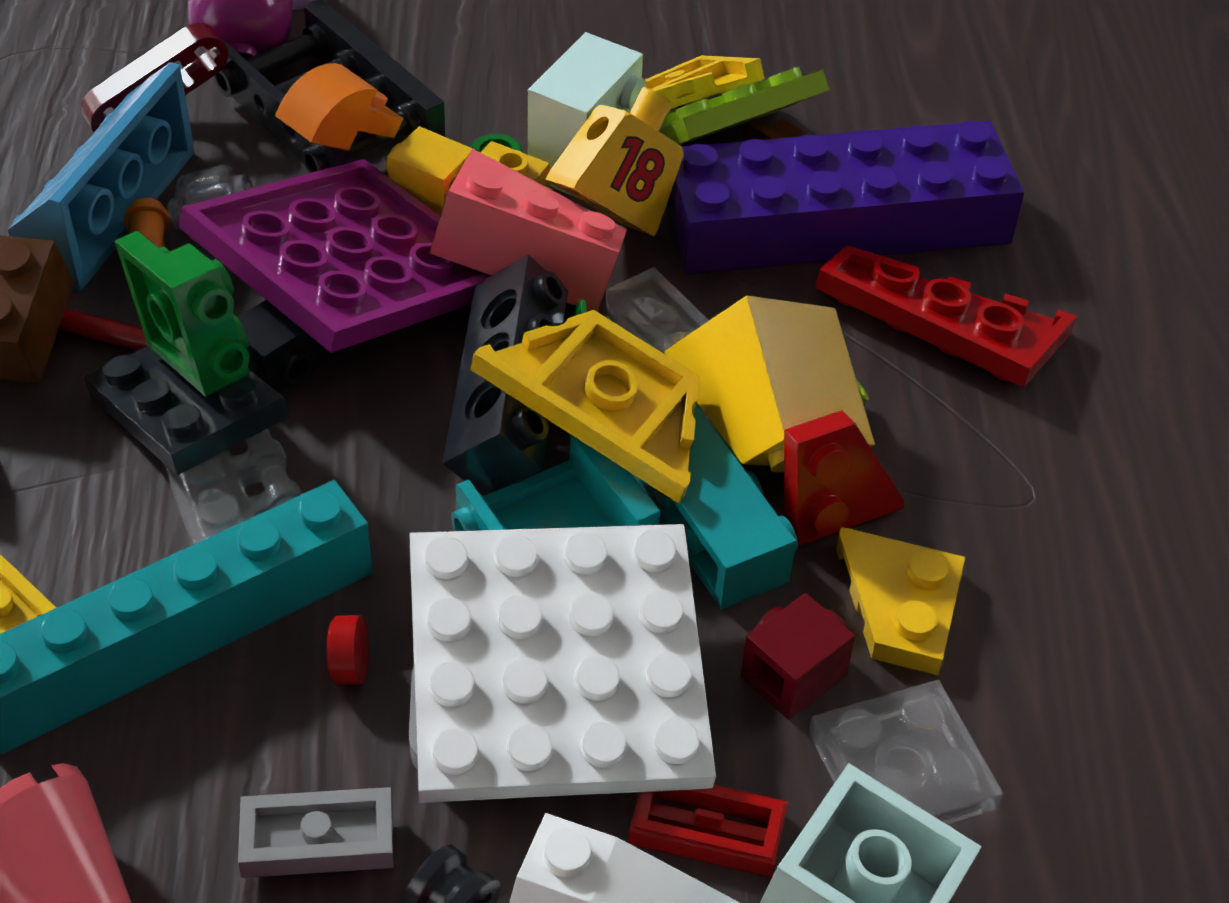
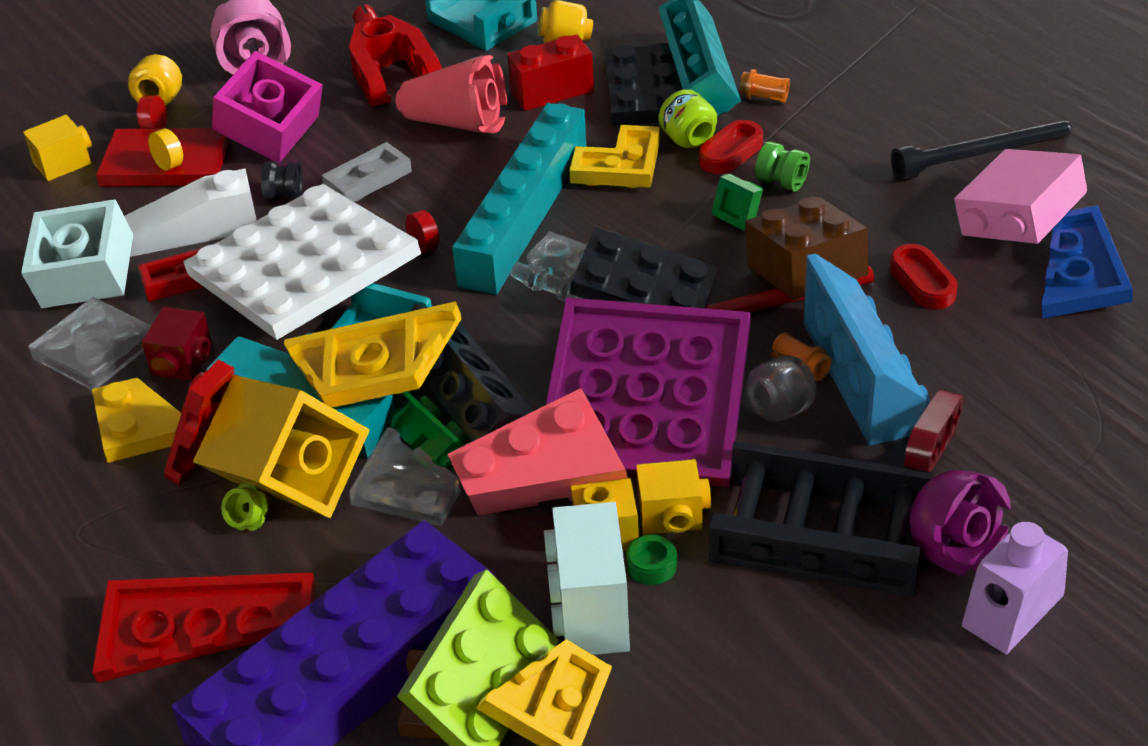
camera: 150 degrees right, 5 degrees down
green plate [115,231,250,396] -> none
orange brick [275,63,403,150] -> none
yellow torso [546,87,684,237] -> none

